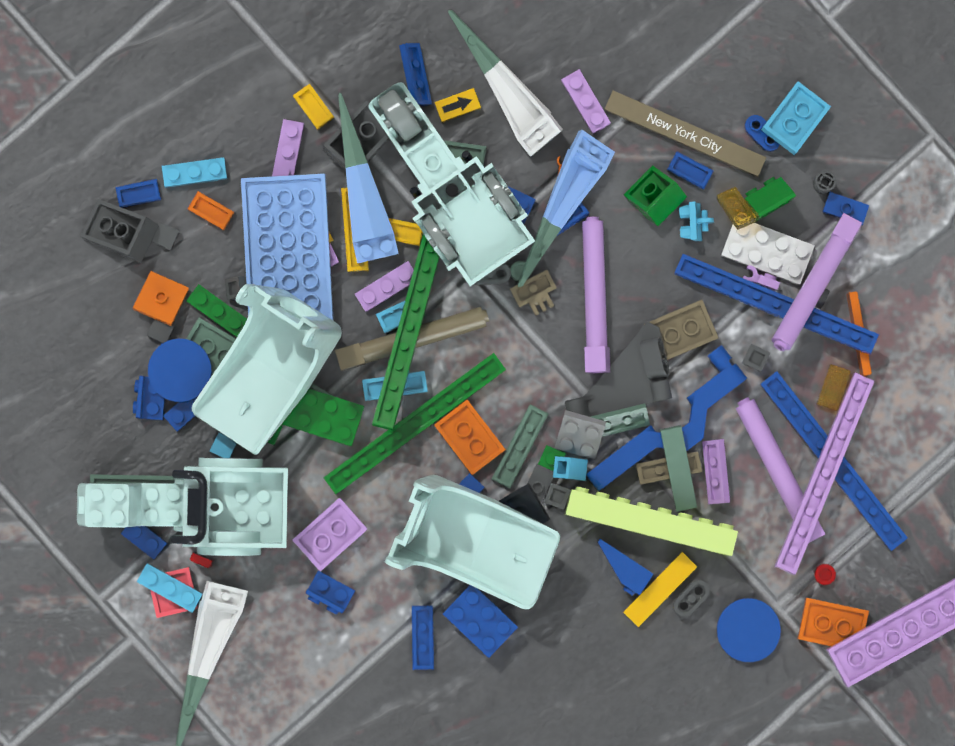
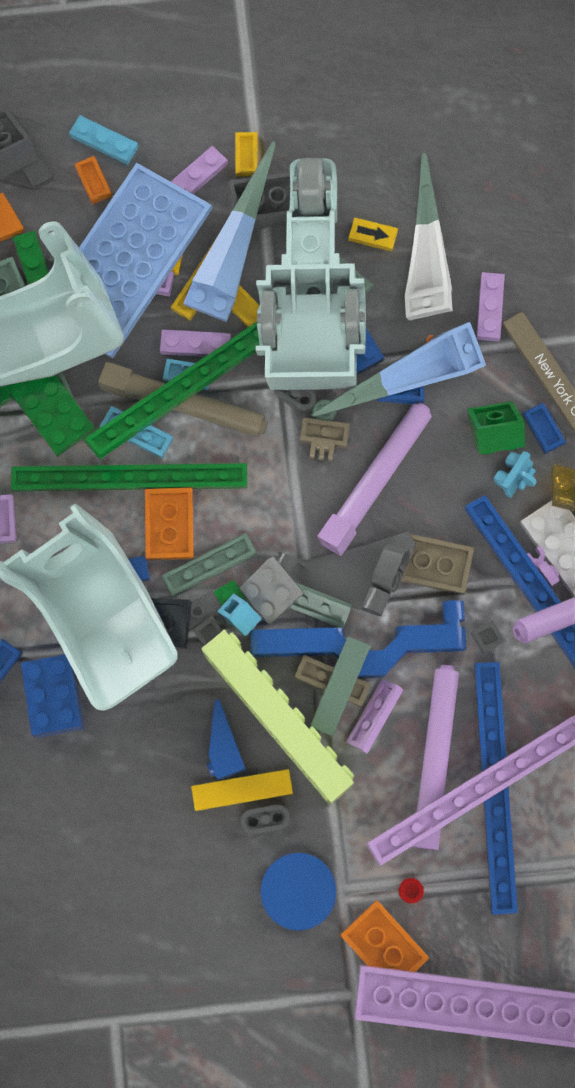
camera: 40 degrees right, 10 degrees down
blue tile [115,179,161,208] -> none
blue plate [399,43,432,106] -> none
clear yellow plate [817,364,851,411] -> none

